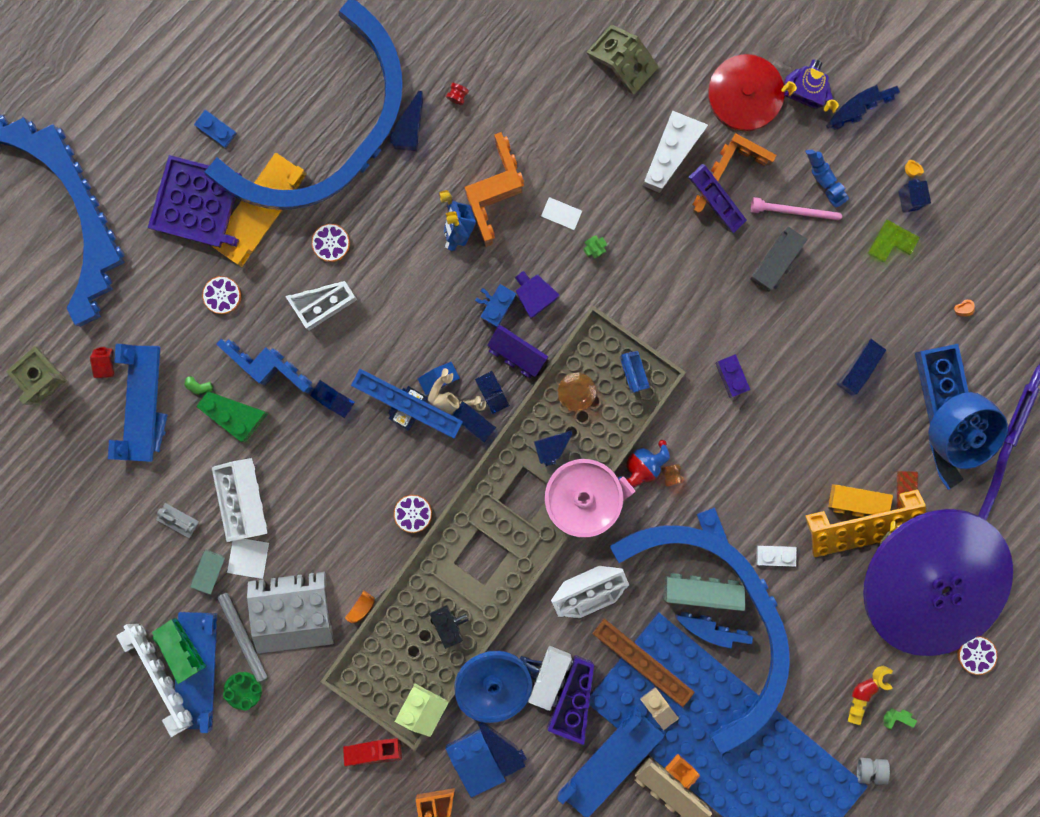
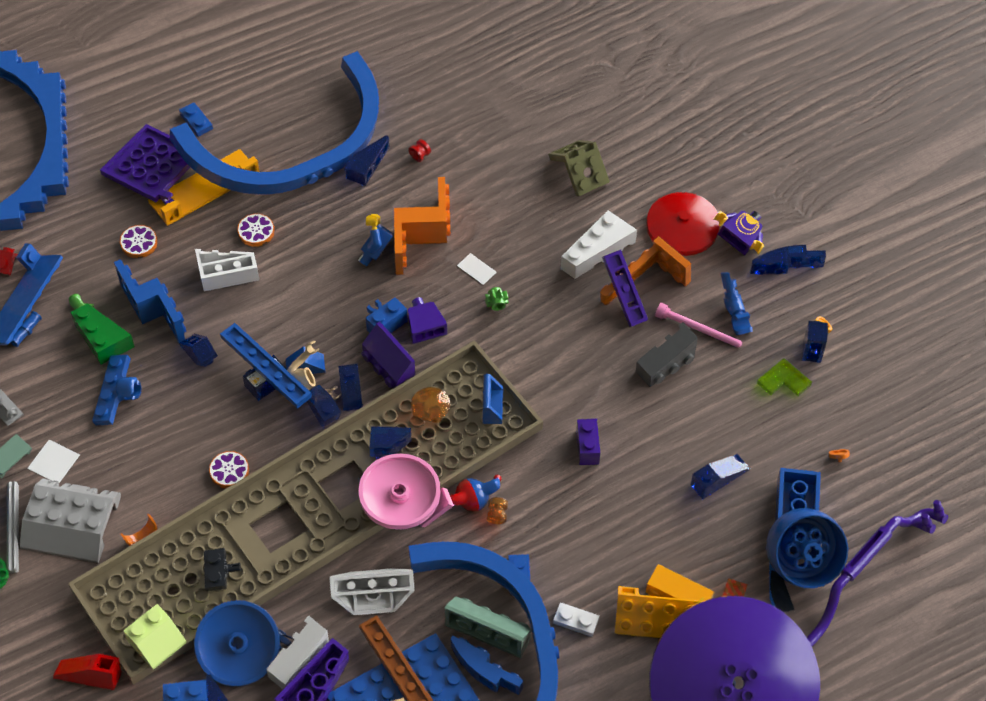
camera: 15 degrees right, 30 degrees down
white slope [212,458,267,542] -> none
none -> blue plate [92,355,142,425]

